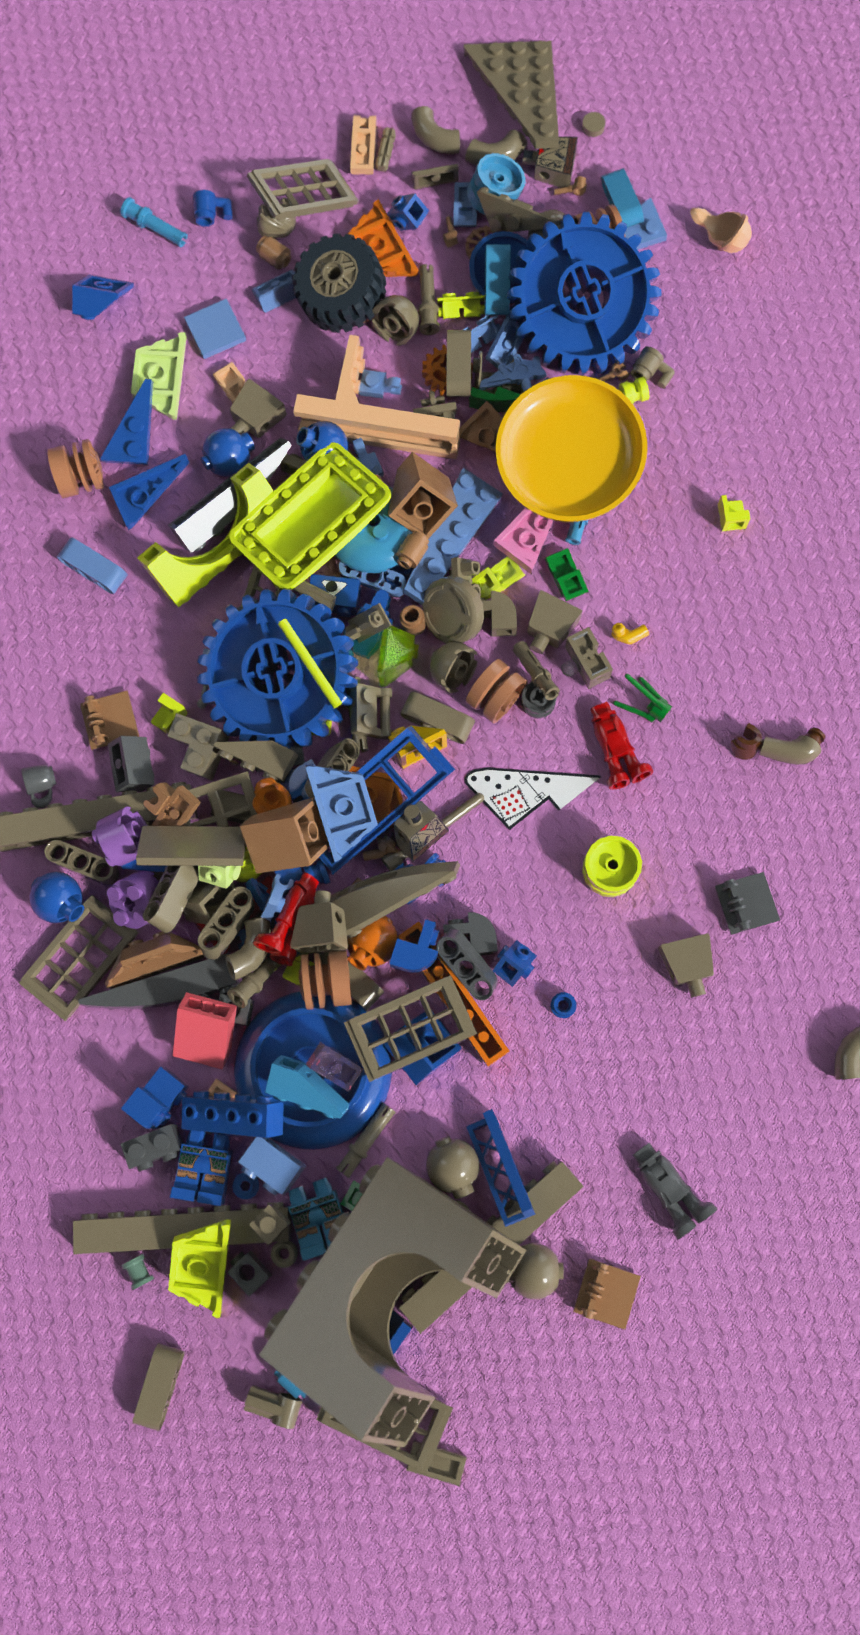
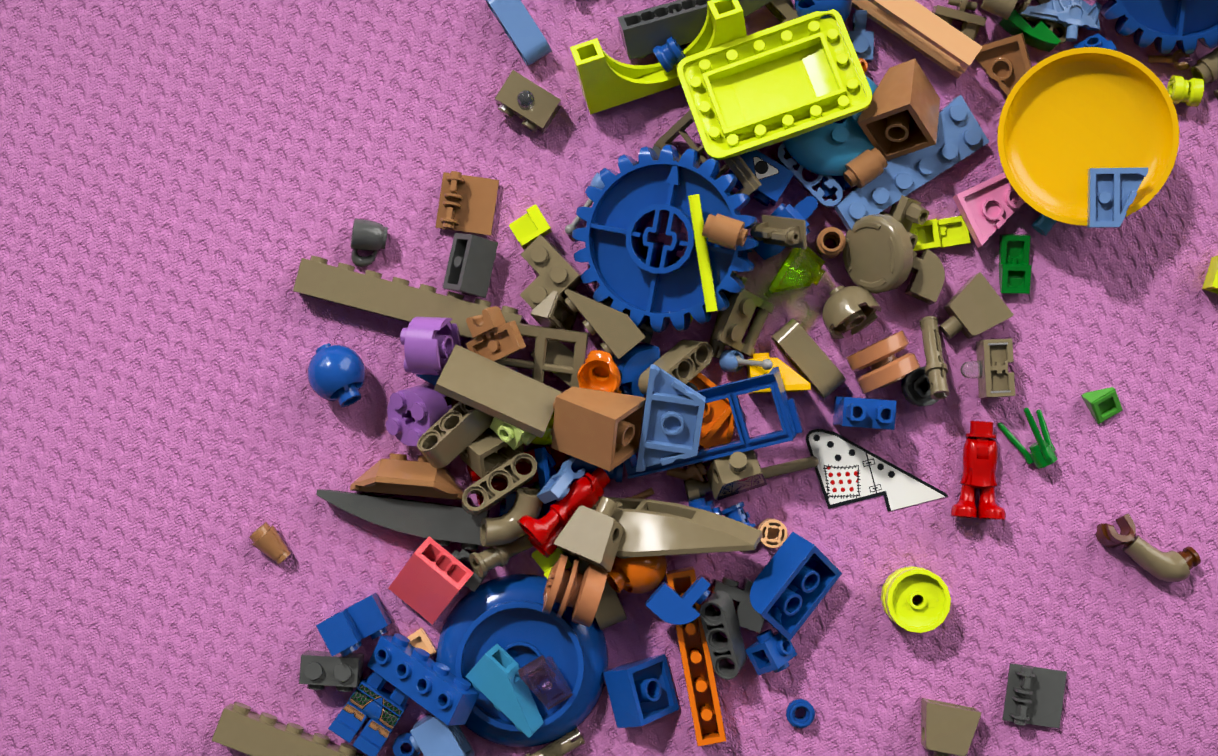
camera: 25 degrees right, 10 degrees up
dark tan piece [19,895,139,1021] -> none
dark tan beam [44,840,119,885] -> none
dark tan piece [344,975,477,1082] -> none
yellow arm [612,623,649,645] -> none
none -> medium nougat cone [249,522,291,564]
none -> dark tan piece [495,70,562,133]
none -> dark tan slope [530,291,578,331]
none -> blue wheel [653,36,686,73]
none -> medium nougat brick [702,213,748,250]
none -> medium blue hinge [719,349,773,372]
none -> blue brick [750,532,842,641]
none -> light nougat wheel [757,518,788,548]
none -> blue hips [833,396,897,430]
none -> bright green slope [1081,387,1123,424]
none -> medium blue wing [1087,167,1148,228]

